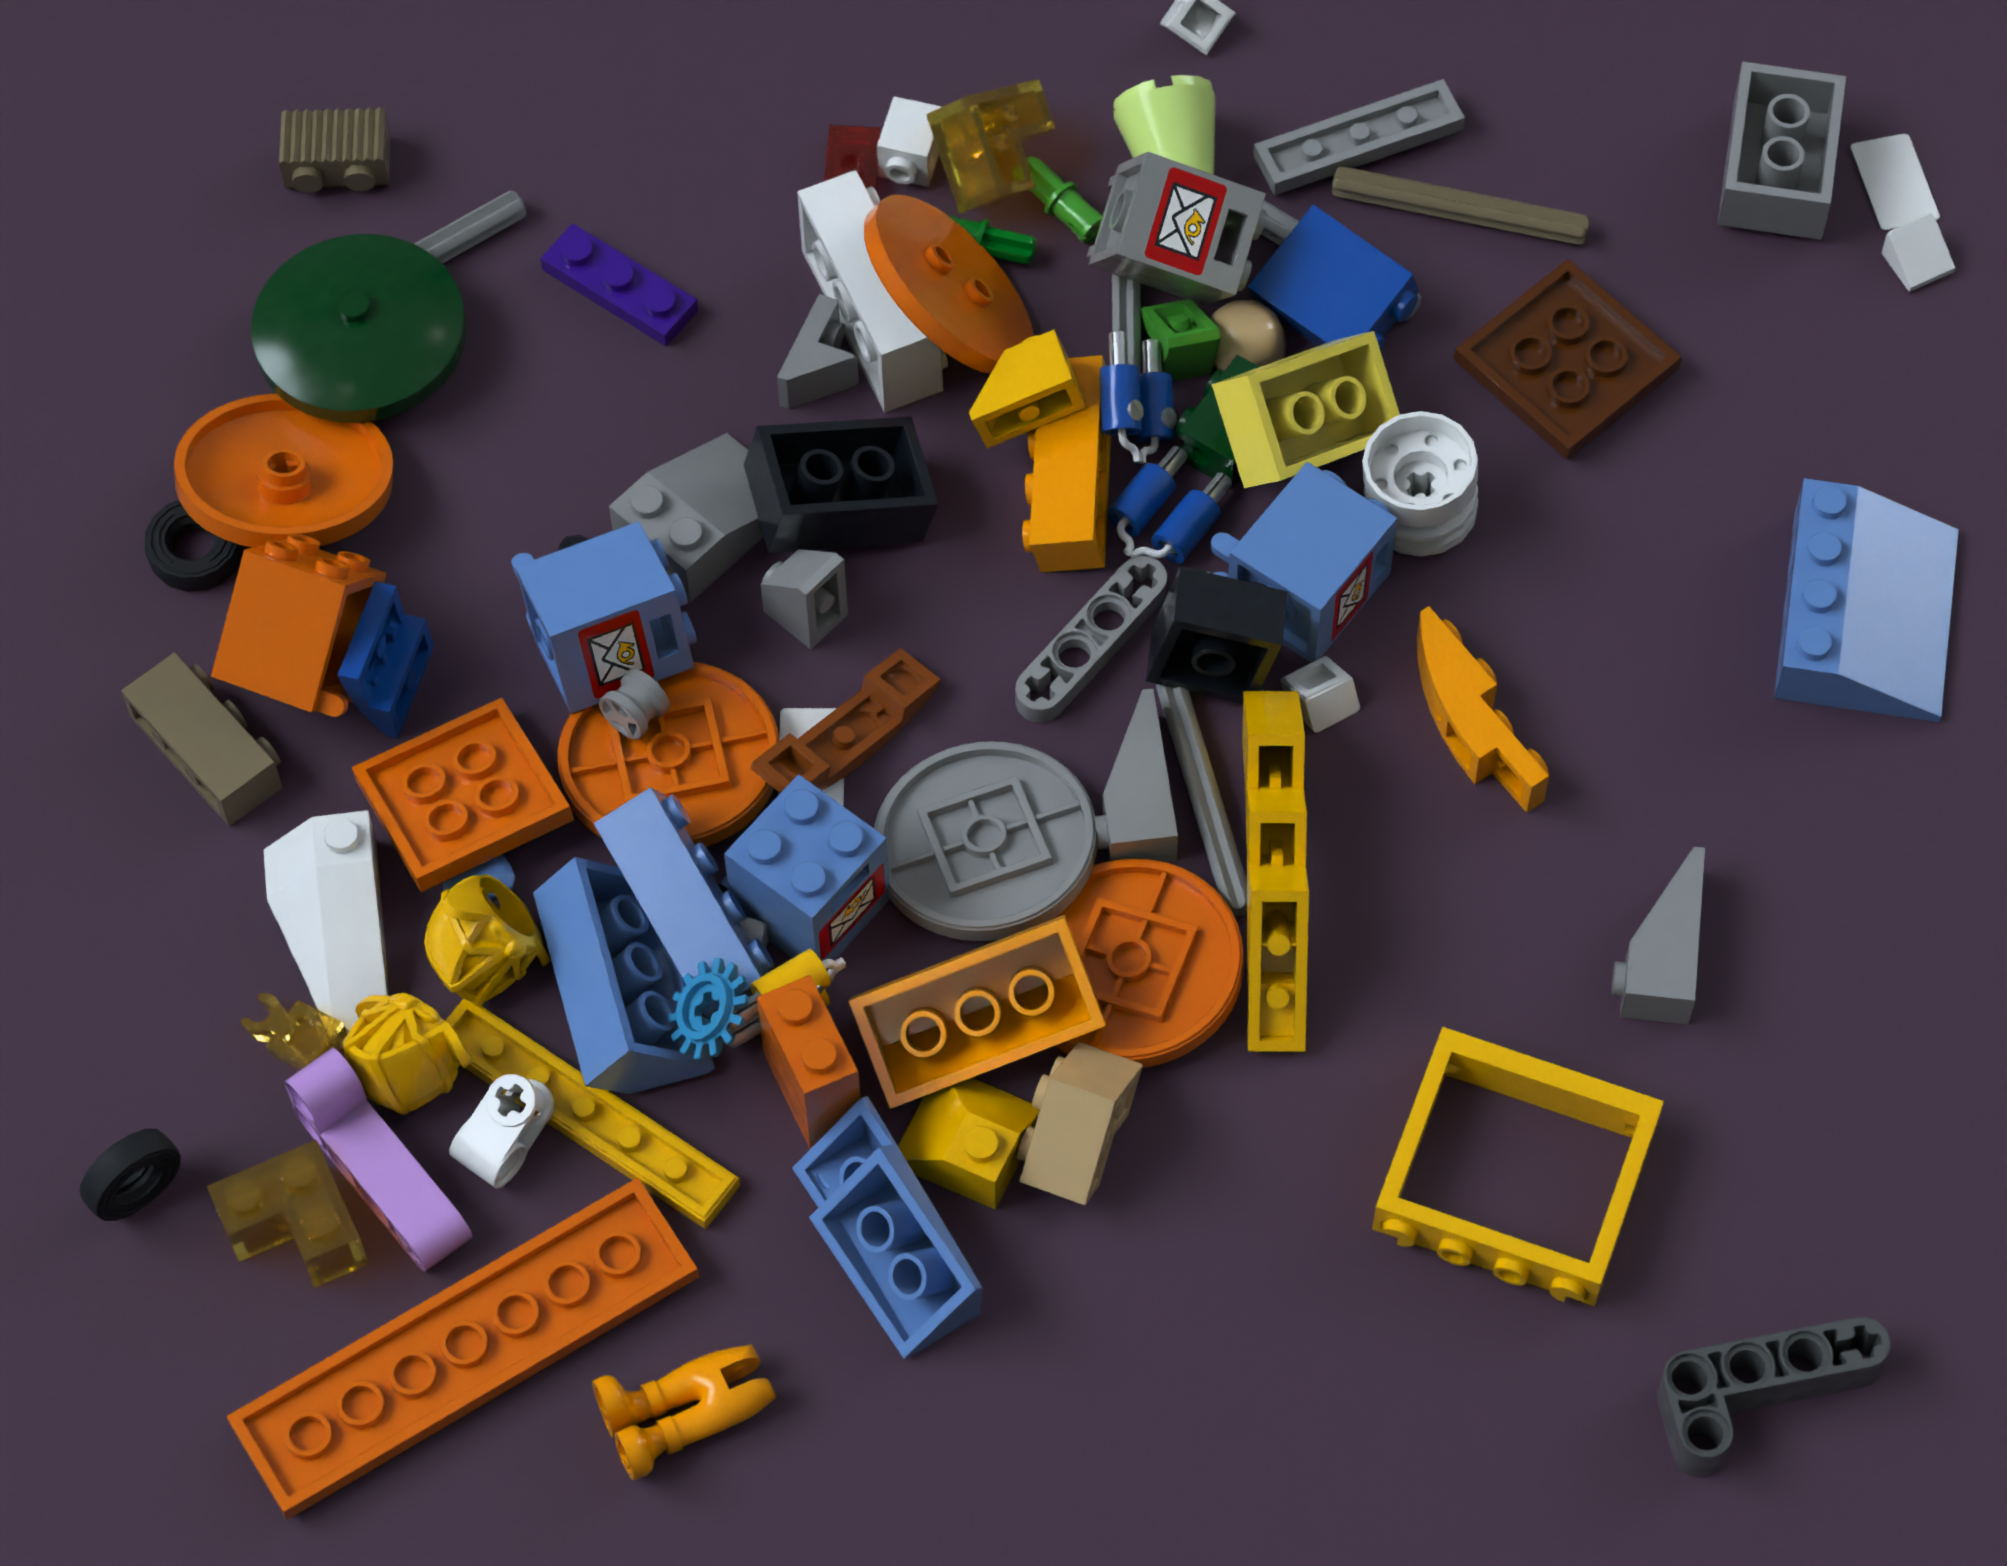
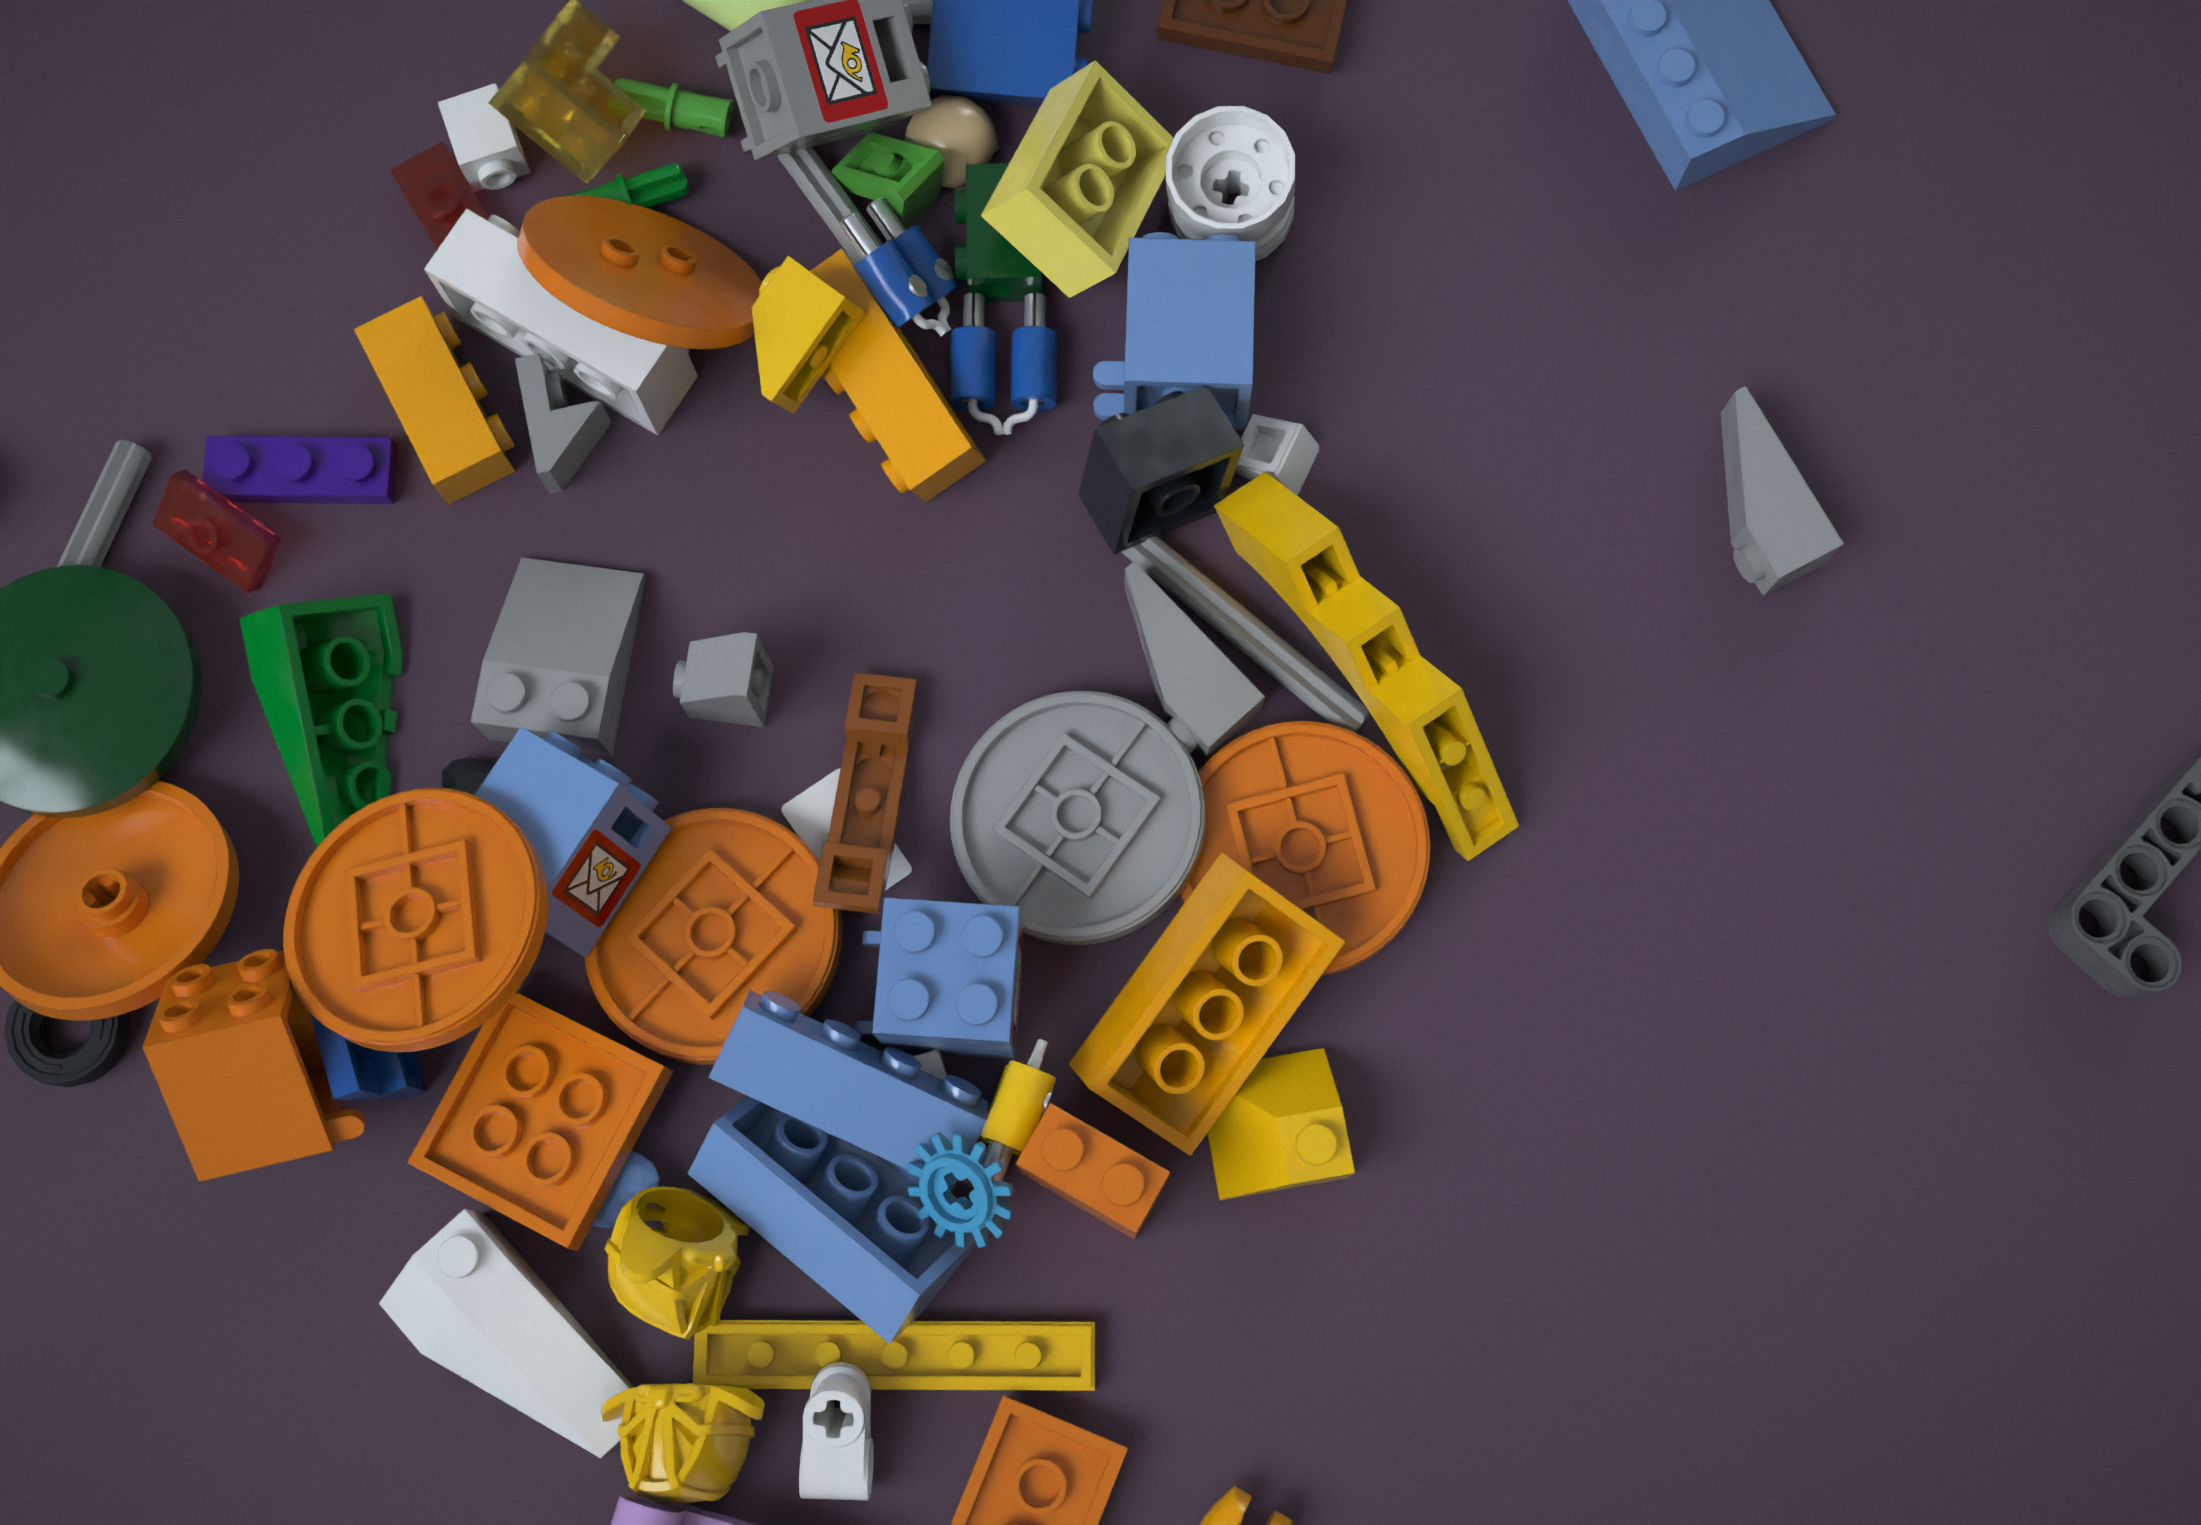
camera: 35 degrees left, 15 degrees up
dark tan brick [121,652,283,827] -> none
clear yellow plate [241,993,349,1070] -> none
light grey wheel [599,669,670,740] -> none
black brick [743,416,938,553] -> none
medium blue slope [792,1097,983,1359] -> none
light grey beam [1015,556,1167,723] -> none
tan brick [1017,1042,1143,1205] -> none
yellow window [1372,1027,1664,1306] -> none
light orange slope [1416,606,1549,813] -> none
none -> clear red plate [152,470,282,593]
none -> green wedge [240,593,403,847]
none -> orange plate [283,788,549,1052]
none -> light orange brick [354,296,515,505]

